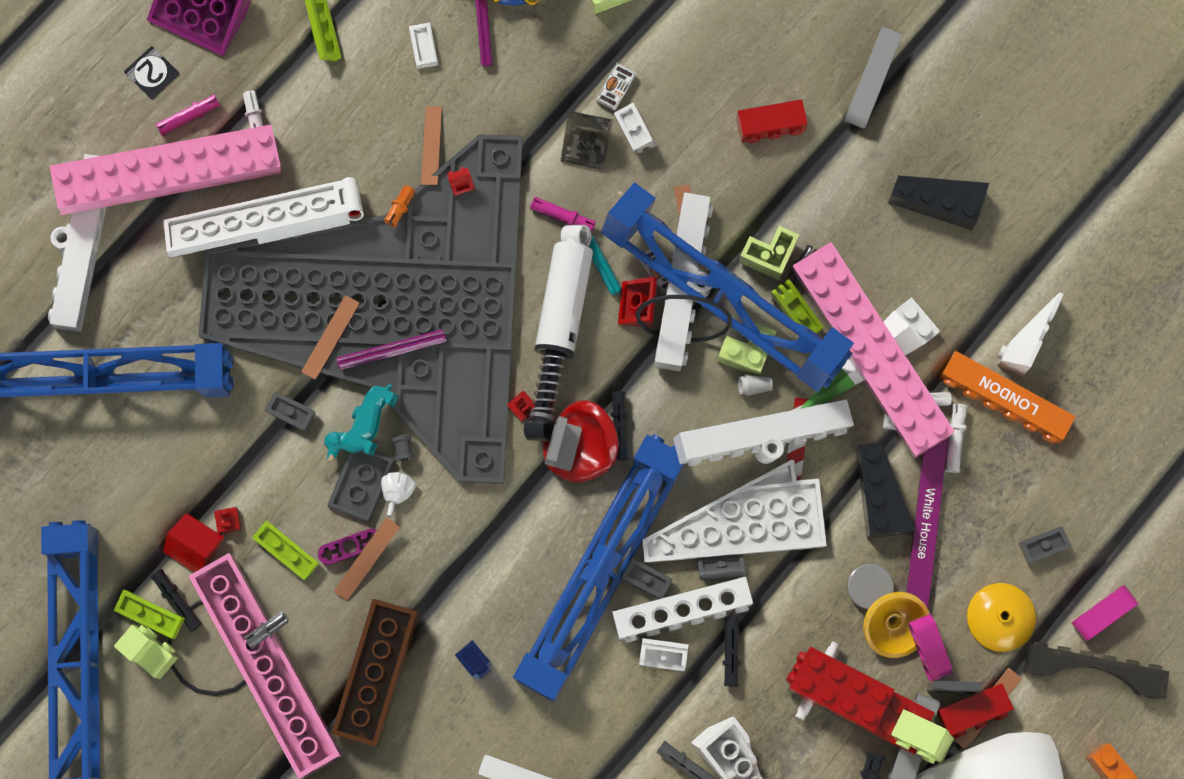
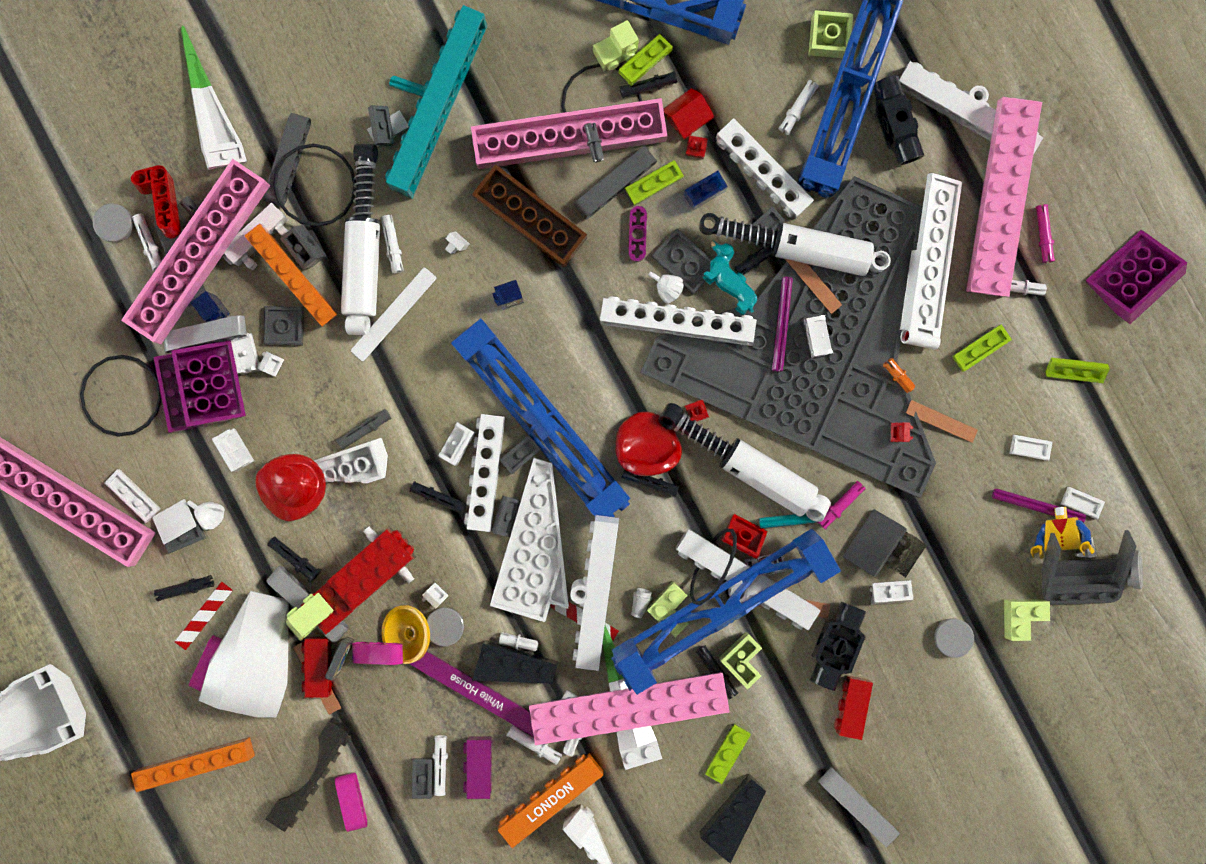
camera: 105 degrees right, 10 degrees up
sticker [124,46,180,99] -> none
nougat sticker [334,518,400,601] -> none
dark grey bush [391,435,415,462] -> none
light grey panel [544,416,582,471] -> none
tile [596,63,636,112] -> none
lime hinge [770,279,824,333] -> none
yellow dish [967,583,1036,652] -> none
none -> white tile [422,583,448,609]
none -> white pin [433,735,448,796]
none -> white tile [445,231,470,254]
none -> magenta brick [463,736,492,799]
none -> white axle [499,632,538,651]
none -> dark grey beam [573,146,657,220]
none -> white brick [600,296,757,346]
none -> clear blue brick [684,170,728,211]
none -> white piece [699,213,890,276]
none -> lime plate [705,723,751,784]
none -> white brick [716,118,814,219]
none -> black pin [734,245,771,275]
none -> white pin [778,80,818,135]
none -> white hinge [804,315,833,358]
none -> yellowish green brick [808,10,853,58]
none -> black brick [810,601,866,691]
none -> dark grey tile [843,509,907,578]
none -> black brick [873,75,925,166]
none -> light grey tile [934,618,974,658]
none -> lime plate [952,324,1012,372]

